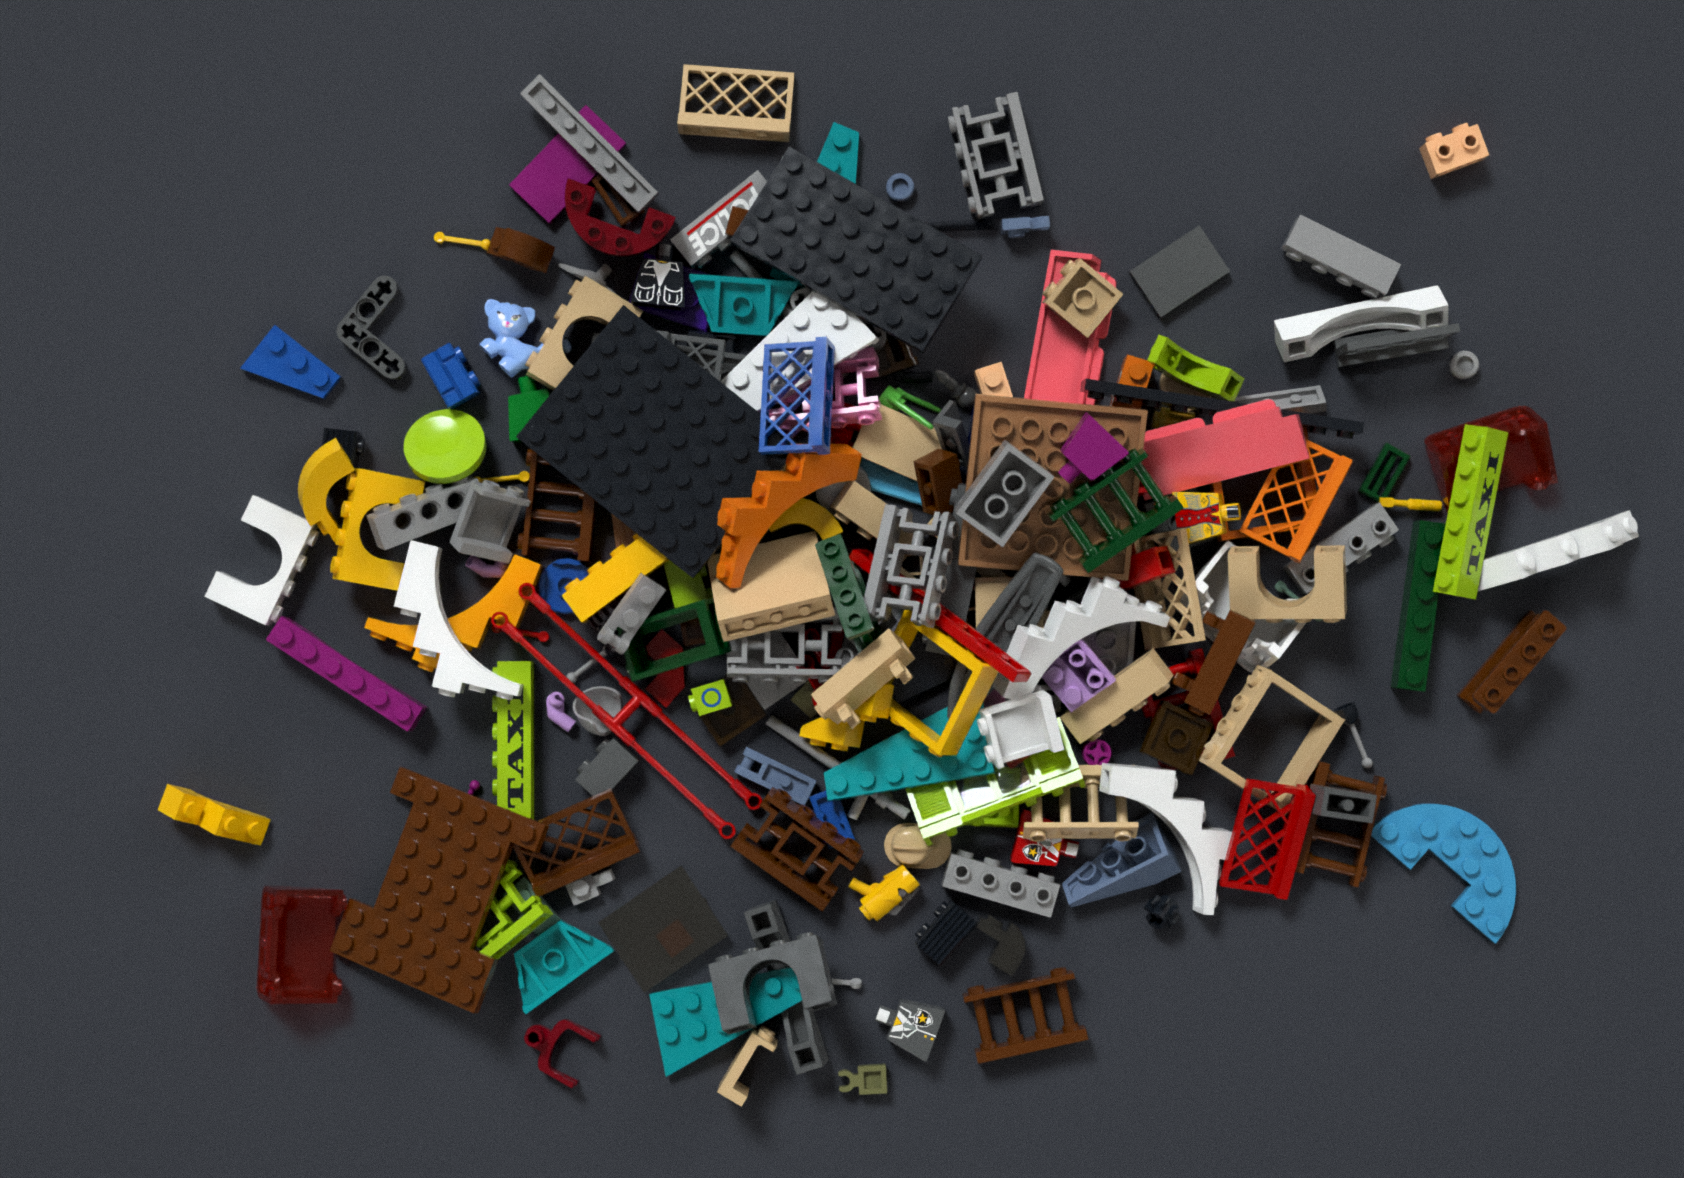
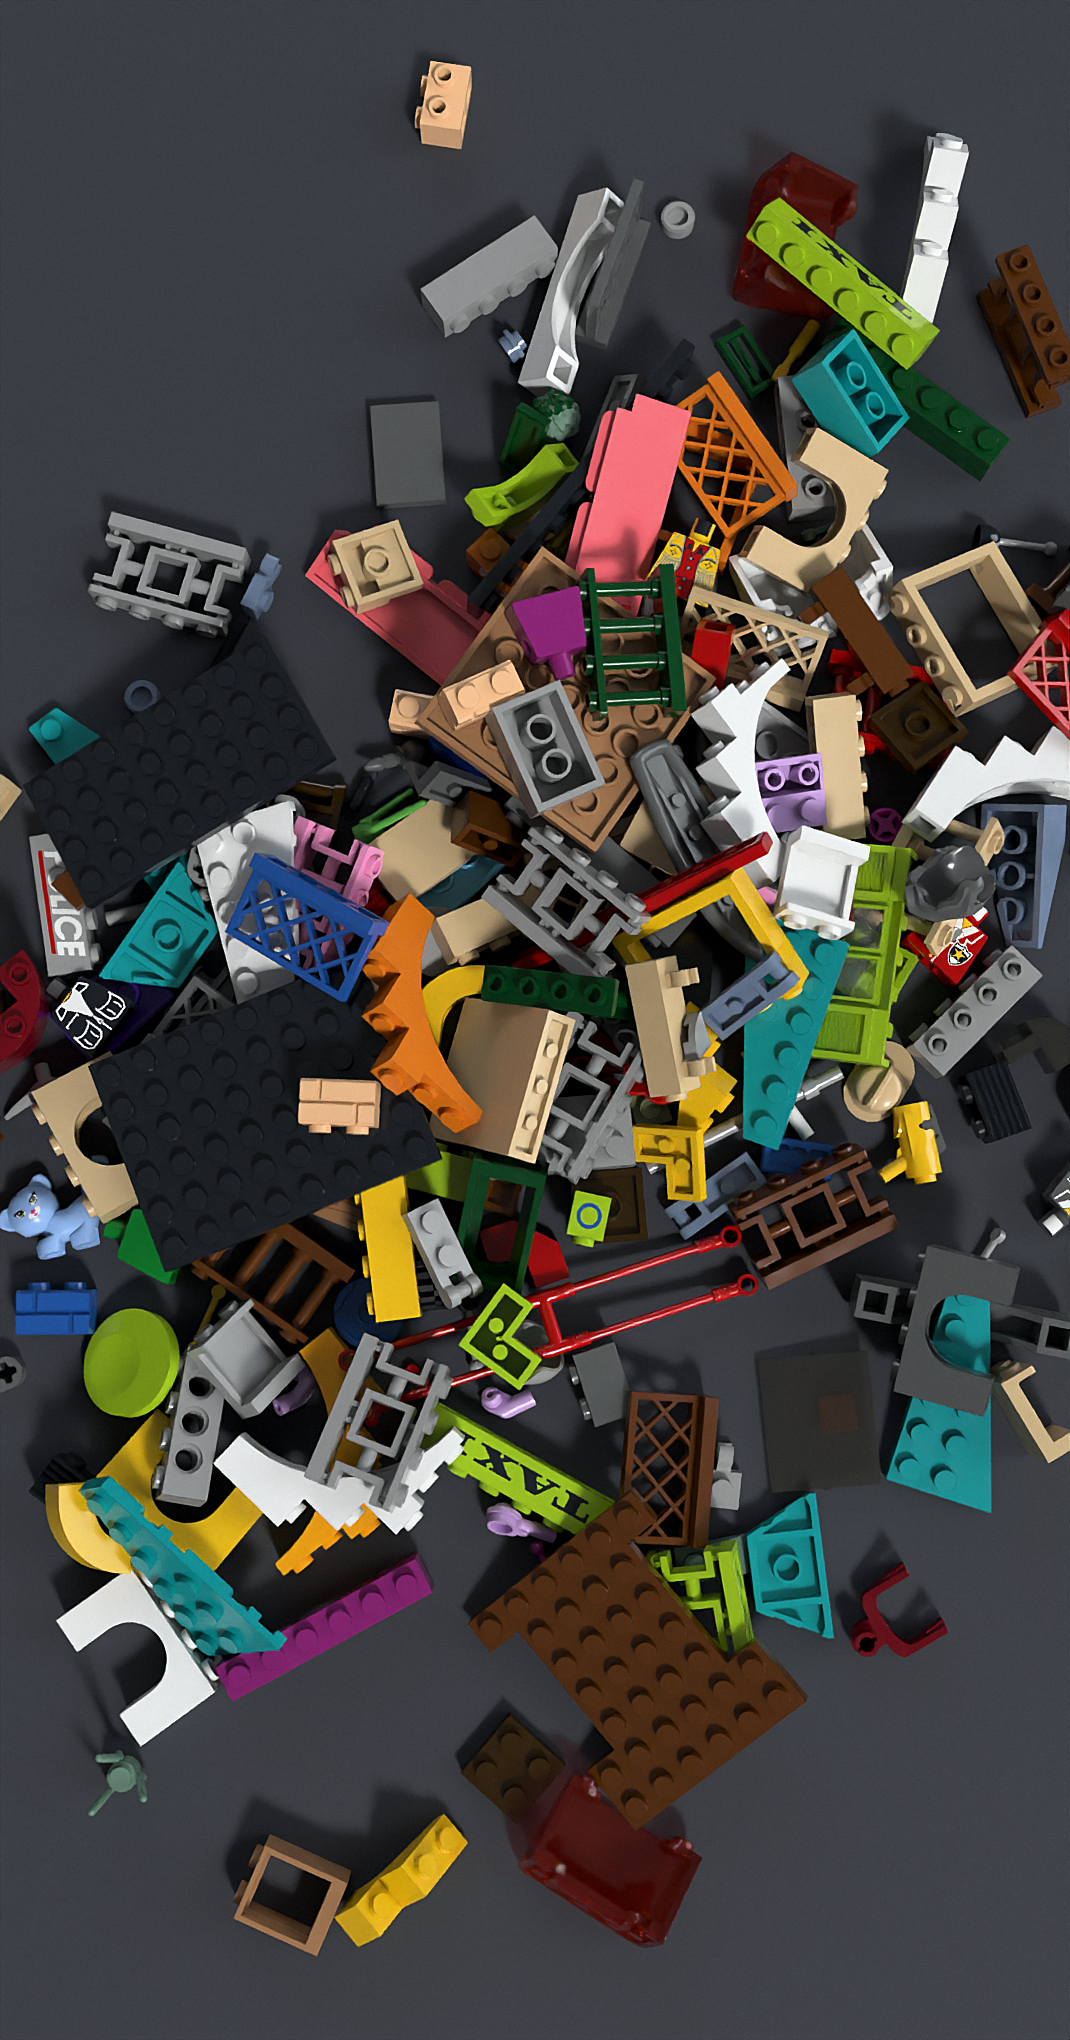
camera: 65 degrees left, 5 degrees down
none -> teal wing [79,1476,287,1656]
none -> sand green plant [88,1750,147,1816]
none -> medium nougat window [233,1834,351,1956]
none -> light nougat brick [298,1078,381,1135]
none -> light grey fence [304,1333,453,1513]
none -> light nougat brick [437,660,526,731]
none -> lime brick [459,1283,542,1391]
none -> dark brown plate [461,1712,566,1824]
none -> lavender plate [486,1503,557,1543]
none -> dark green tile [497,402,552,474]
none -> sand blue plate [498,328,528,363]
none -> piece [529,388,582,447]
none -> yellow plate [632,1123,707,1202]
none -> light grey tile [683,1011,711,1061]
none -> sand blue plate [700,951,800,1041]
none -> teal brick [791,329,910,458]
none -> dark grey hair [904,845,996,922]

